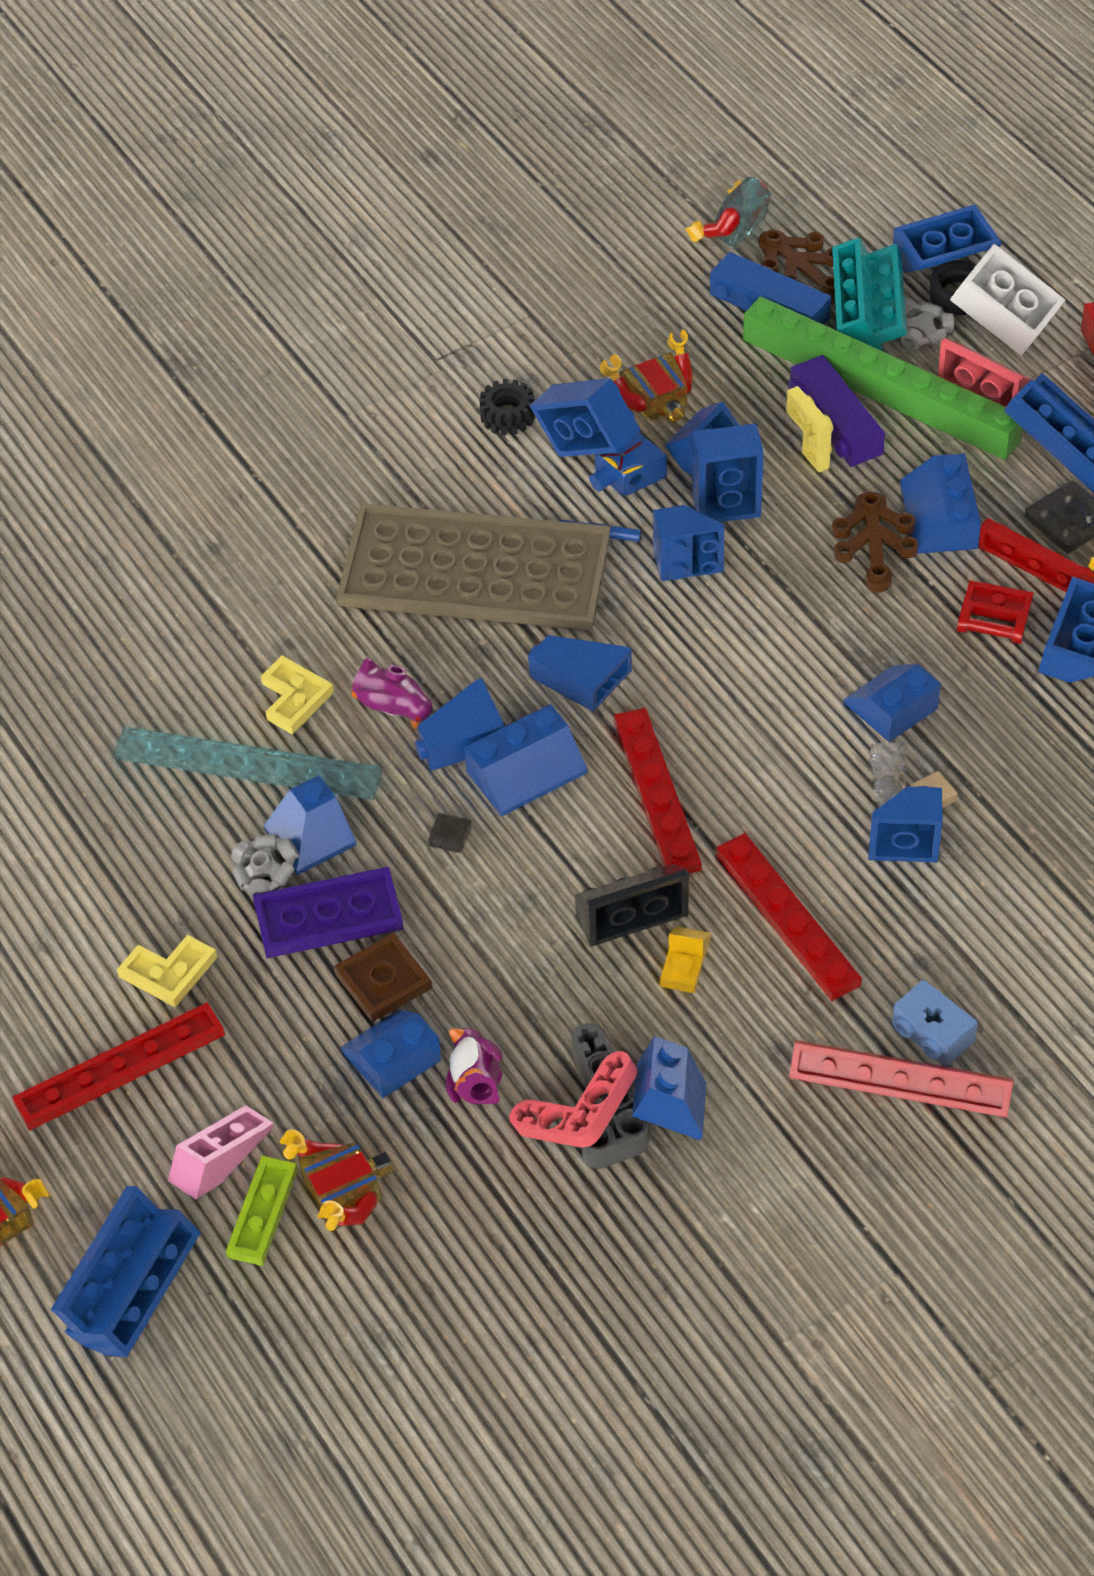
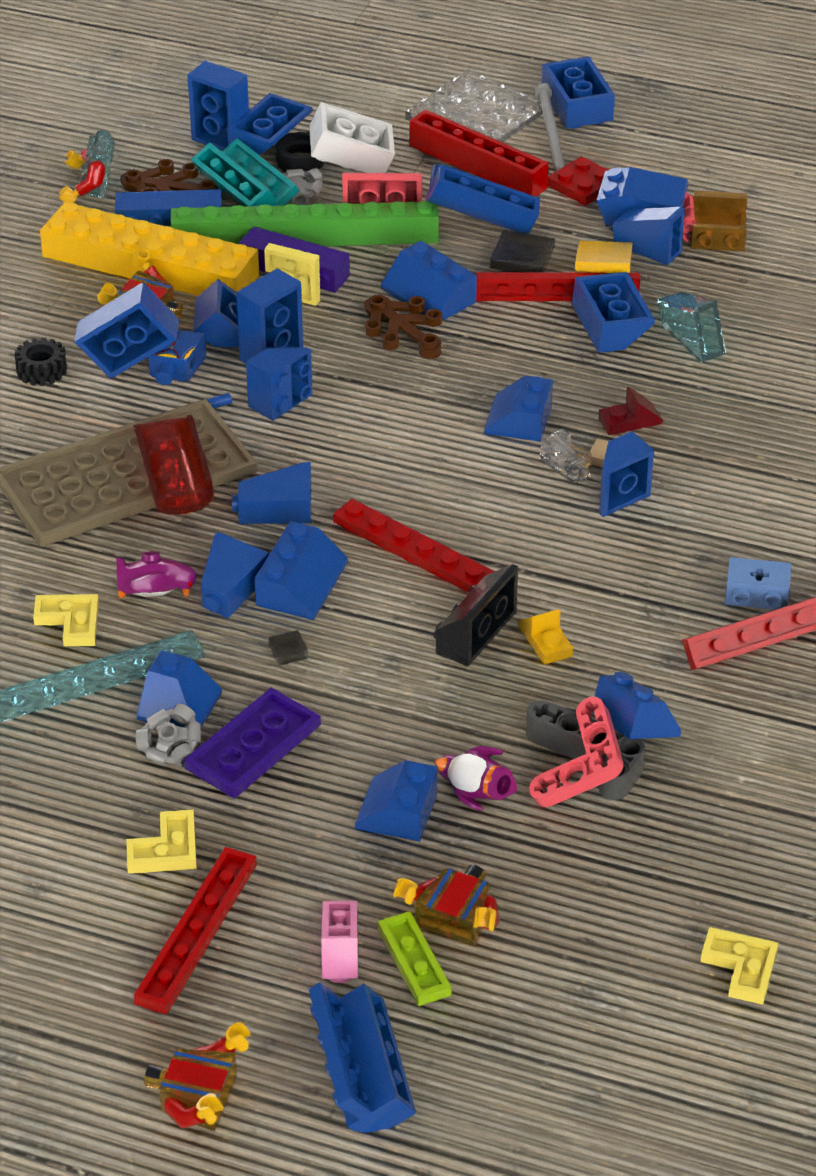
camera: 40 degrees left, 10 degrees down
reddish brown plate [334,933,432,1022] -> none
red plate [716,833,862,1002] -> none
red plate [957,580,1034,644] -> none
none -> yellow brick [40,202,259,296]
none -> clear red container [133,414,214,515]
none -> blue brick [187,61,249,151]
none -> dark red slope [598,386,663,435]
none -> light yellow plate [701,927,779,1005]

